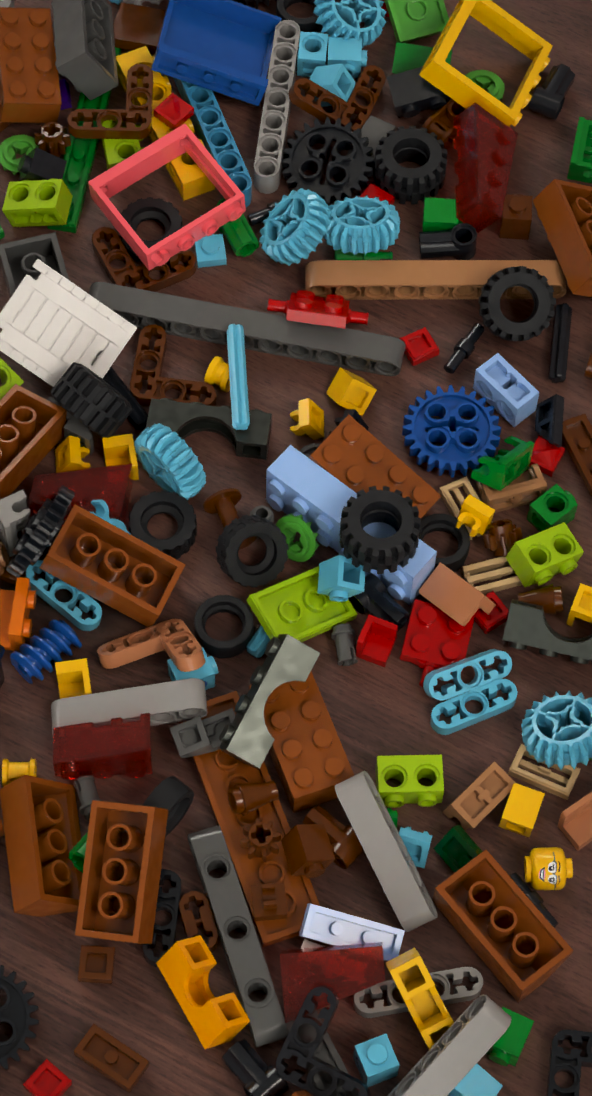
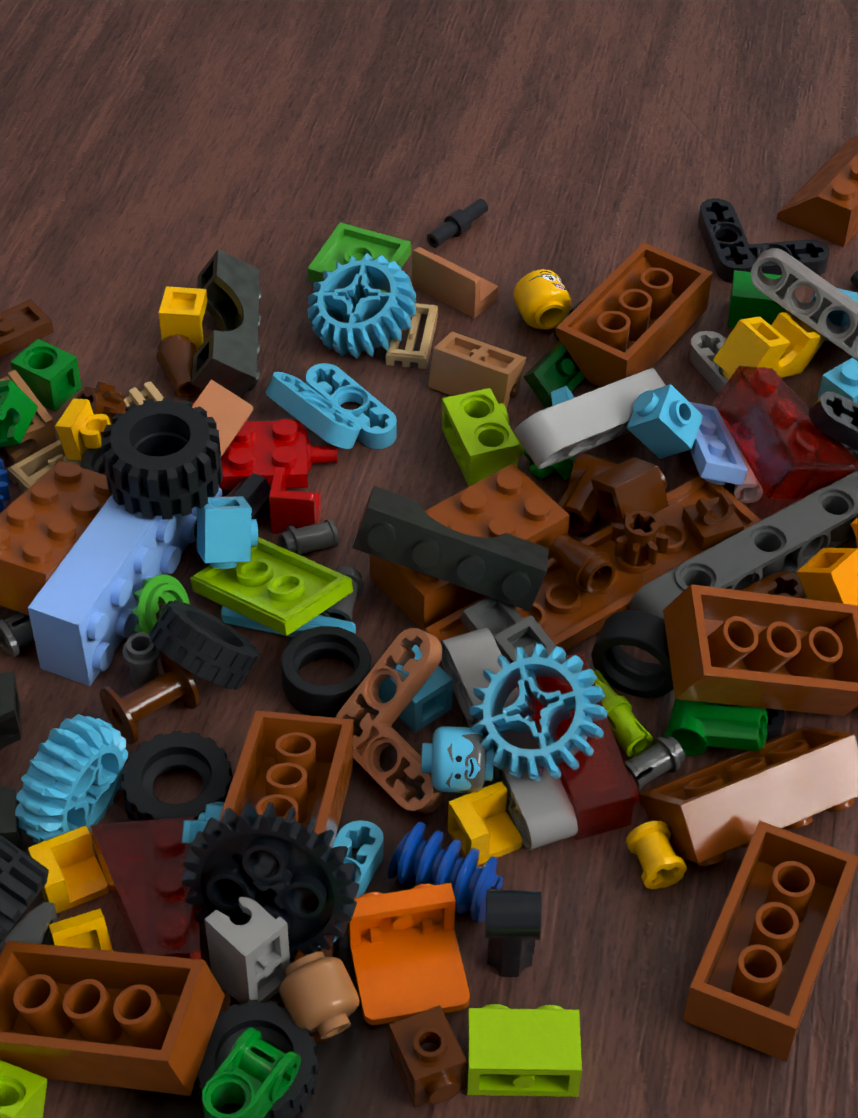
camera: 105 degrees left, 15 degrees down
yellow panel [498,783,545,837] -> none
lime brick [505,522,584,588] -> none
none -> medium azure head [421,726,494,793]
none -> medium azure gear [469,643,607,782]
none -> lime pin [592,669,653,757]
none -> medium azure brick [627,384,703,459]

